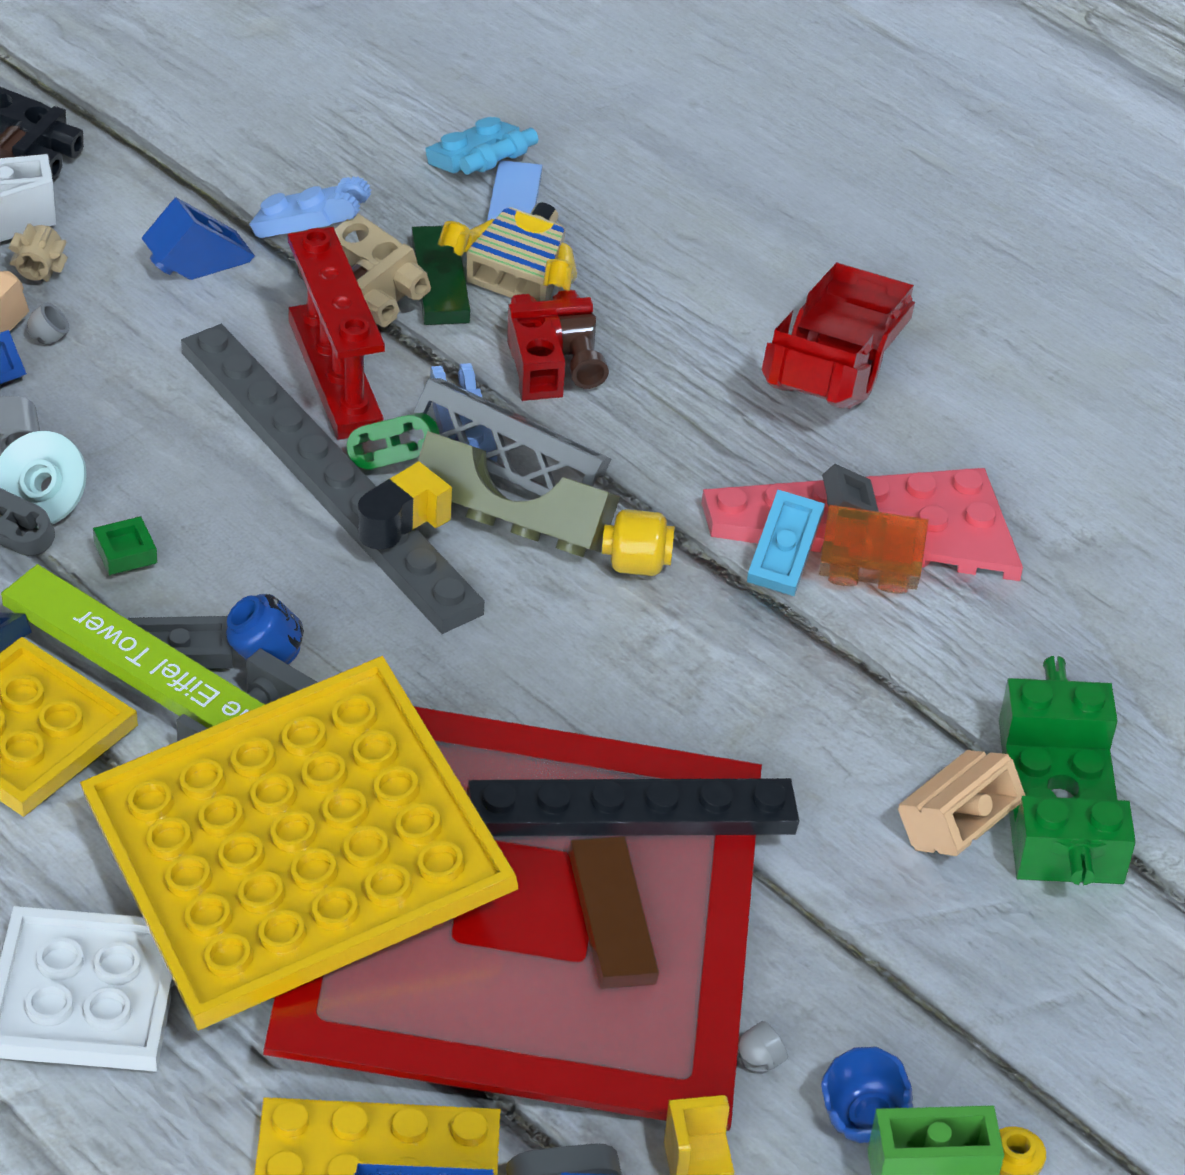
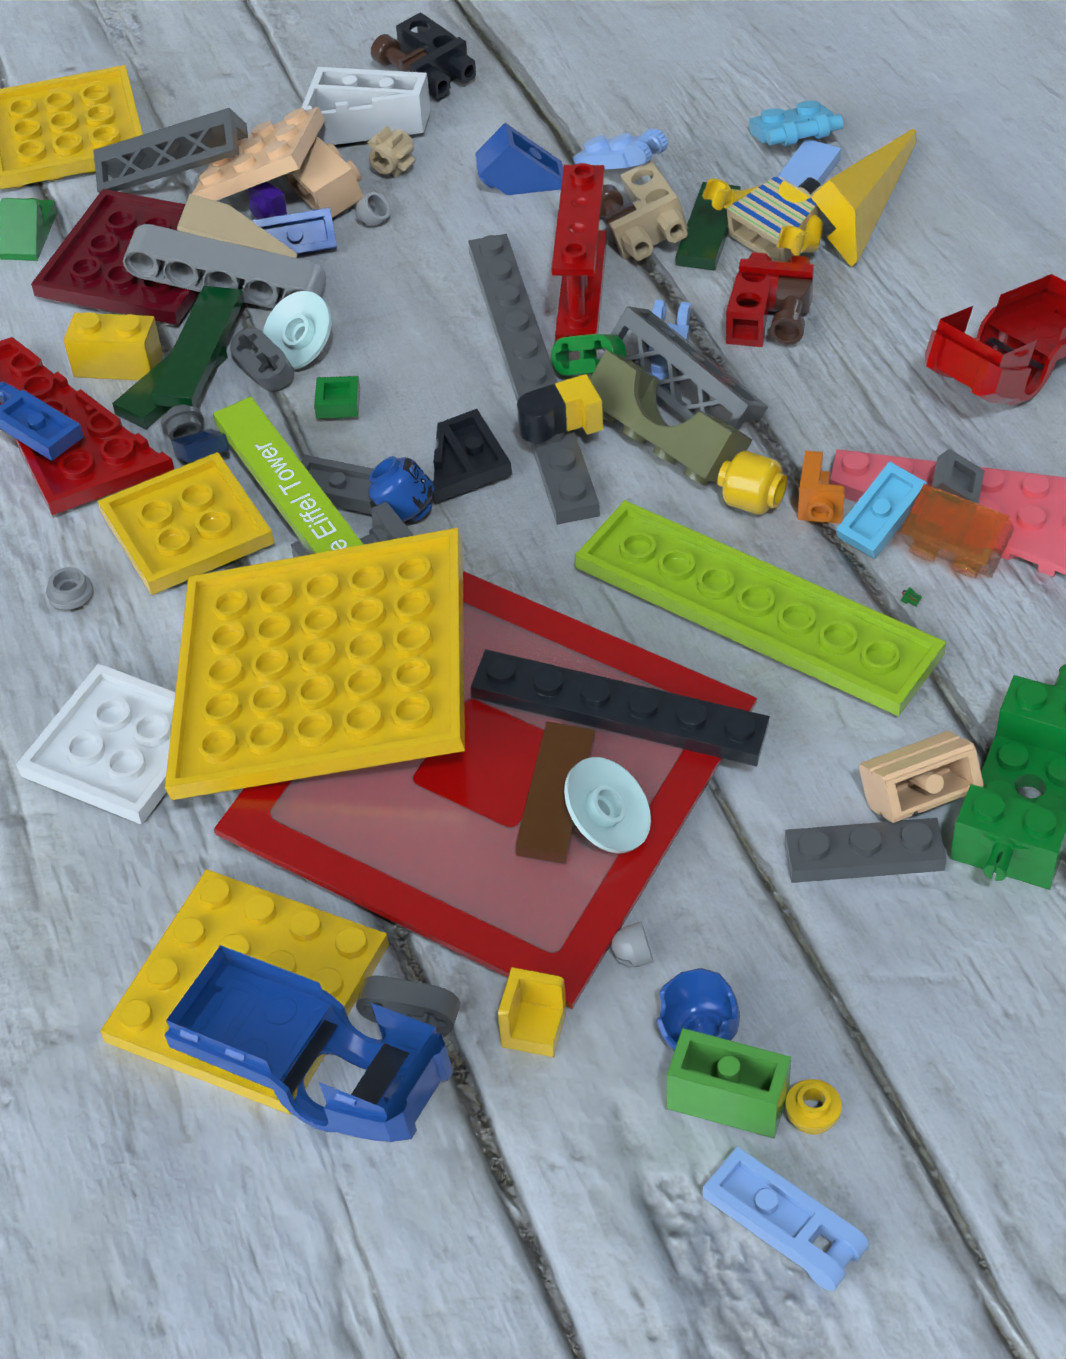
camera: 30 degrees right, 5 degrees up
none -> black wing [432,409,512,504]
none -> light aqua dish [564,757,651,853]
none -> lime plate [575,500,946,716]
none -> dark grey plate [785,818,947,883]
none -> orange bracket [798,450,845,524]
none -> yellow wedge [811,128,916,267]
none -> green piece [901,587,922,607]

